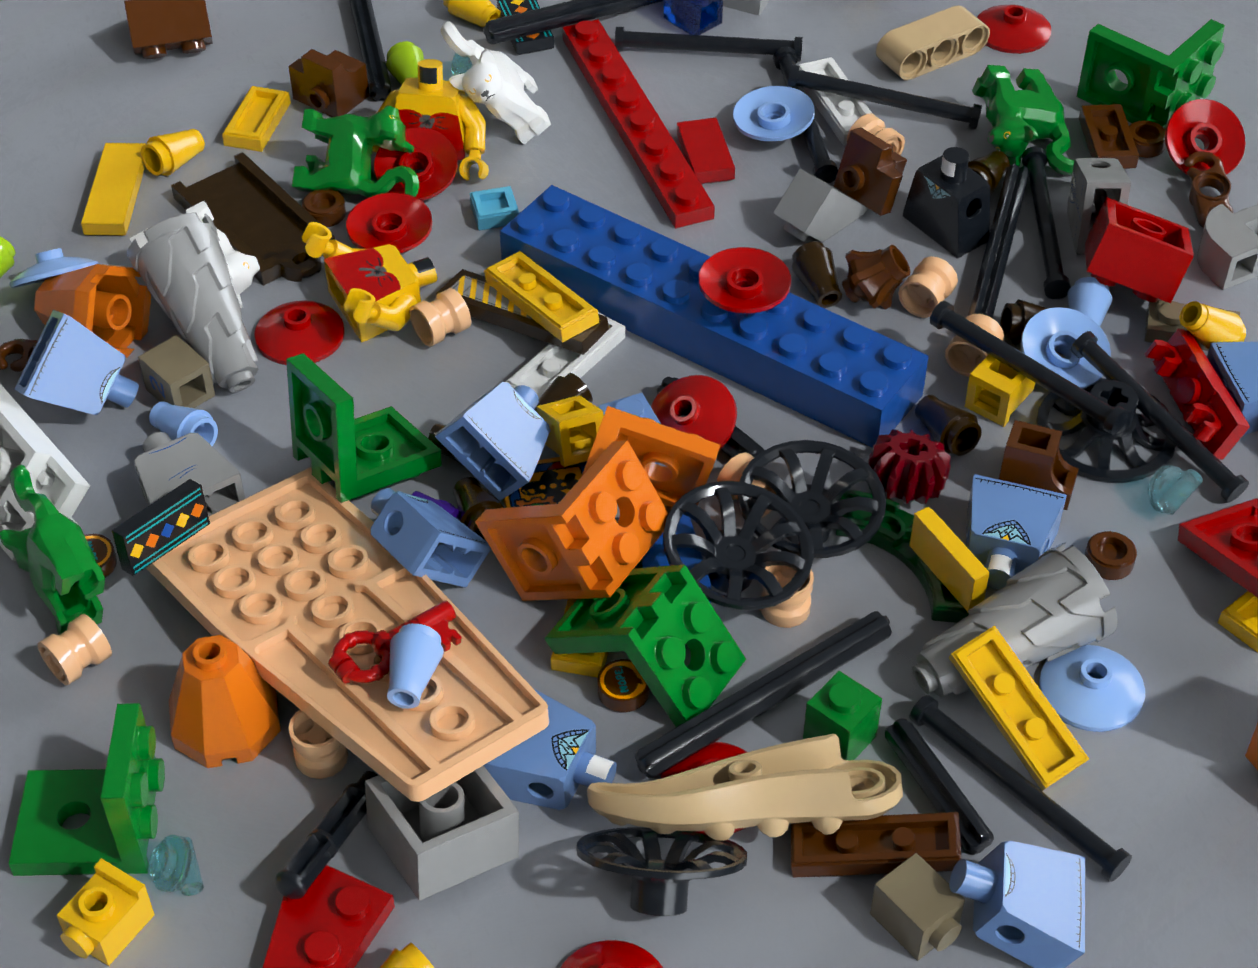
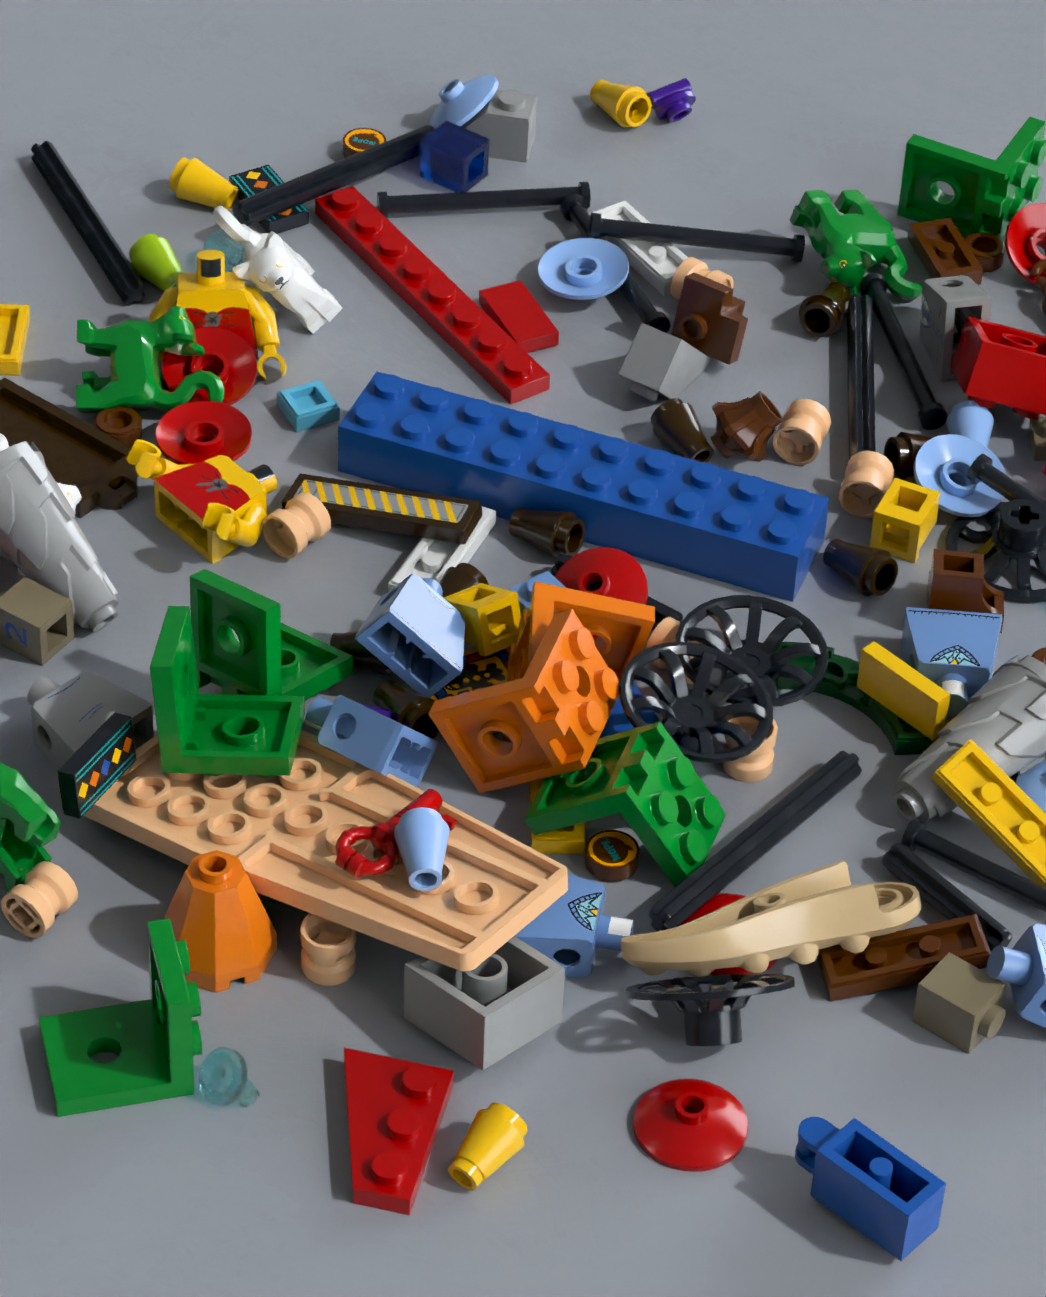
camera: 15 degrees left, 5 degrees down
yellow brick [56,858,155,966] -> none
light blue cone [149,401,218,446] -> none
red dish [254,301,345,365] -> none
black piece [275,771,378,899] -> none
reddish brown brick [288,49,369,117] -> none
yellow tile [484,251,599,343] -> none
red dish [699,247,791,313] -> none
green brick [803,671,882,761] -> none
dark red gear [868,429,951,505] -> none
tan beam [876,5,990,80] -> none
black torso [903,147,990,259] -> none
black bar [930,301,1129,435] -> none
red dish [977,5,1051,54] -> none
none -> green bracket [150,606,305,777]
none -> dark brown cone [509,508,585,558]

